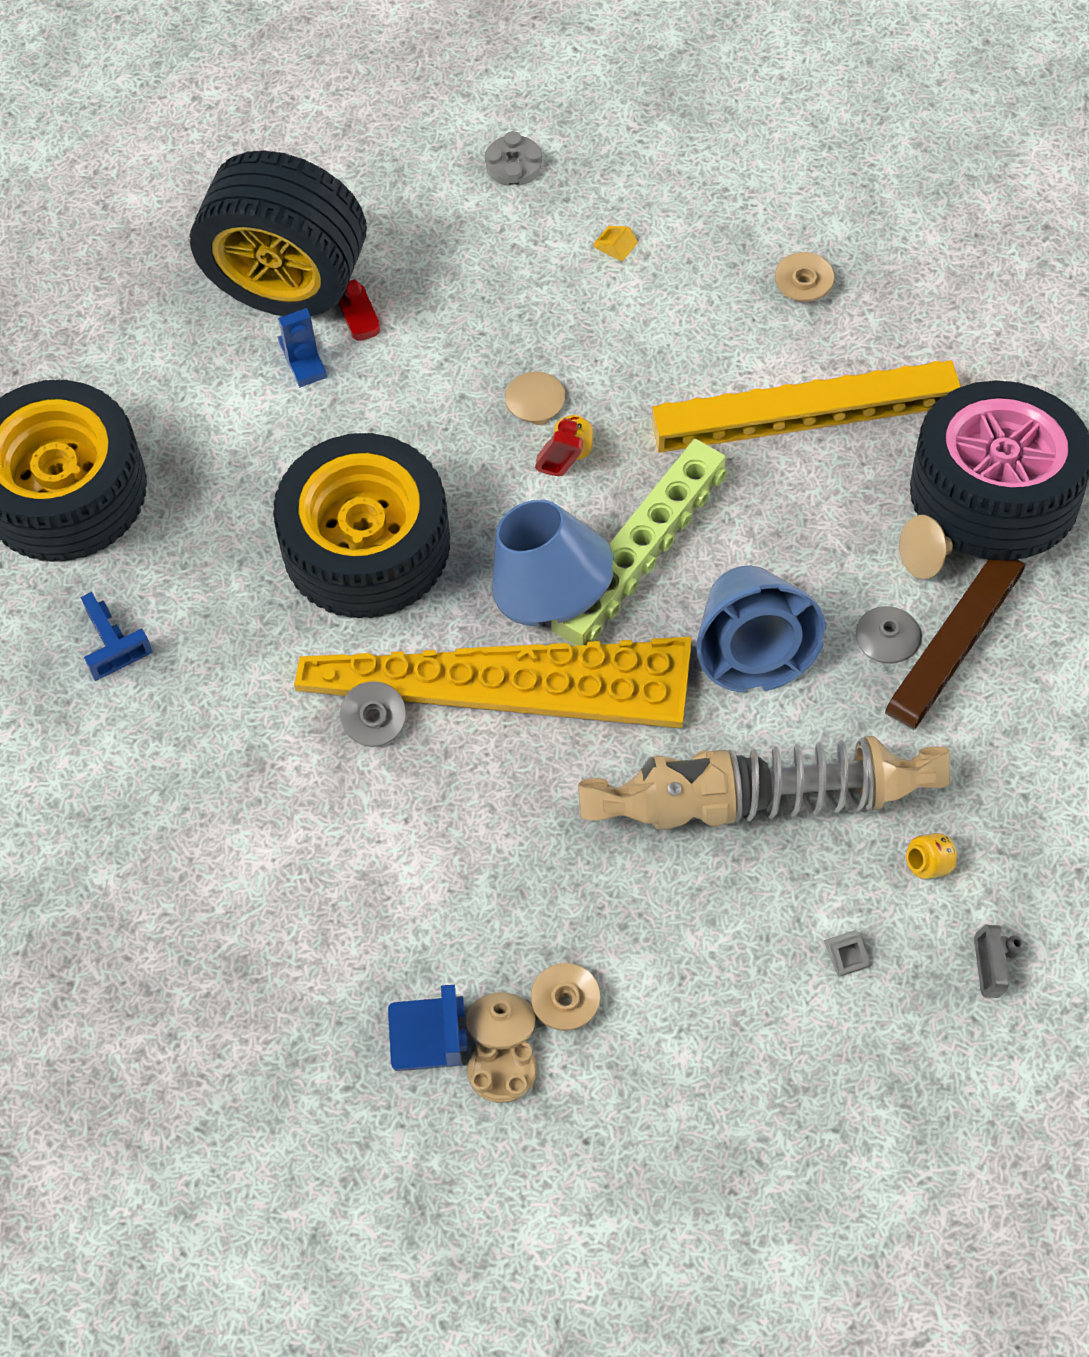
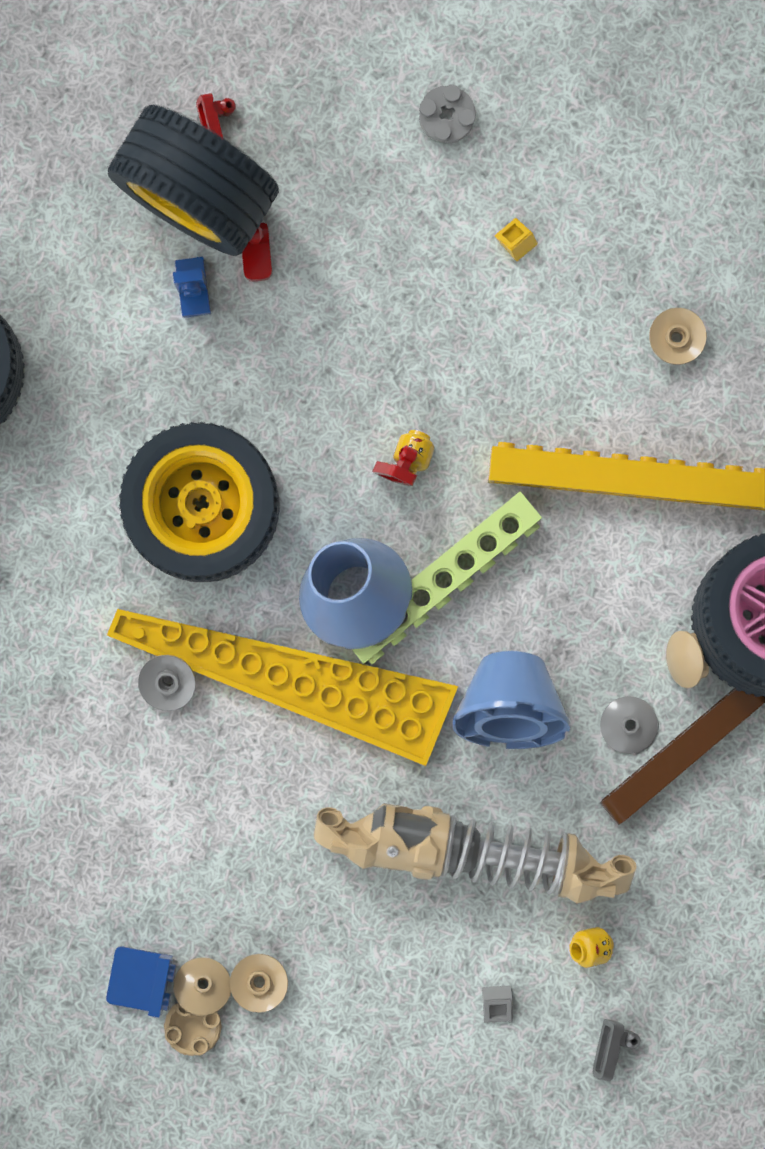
camera: 10 degrees right, 25 degrees up
tan dish [505,372,565,425] -> none

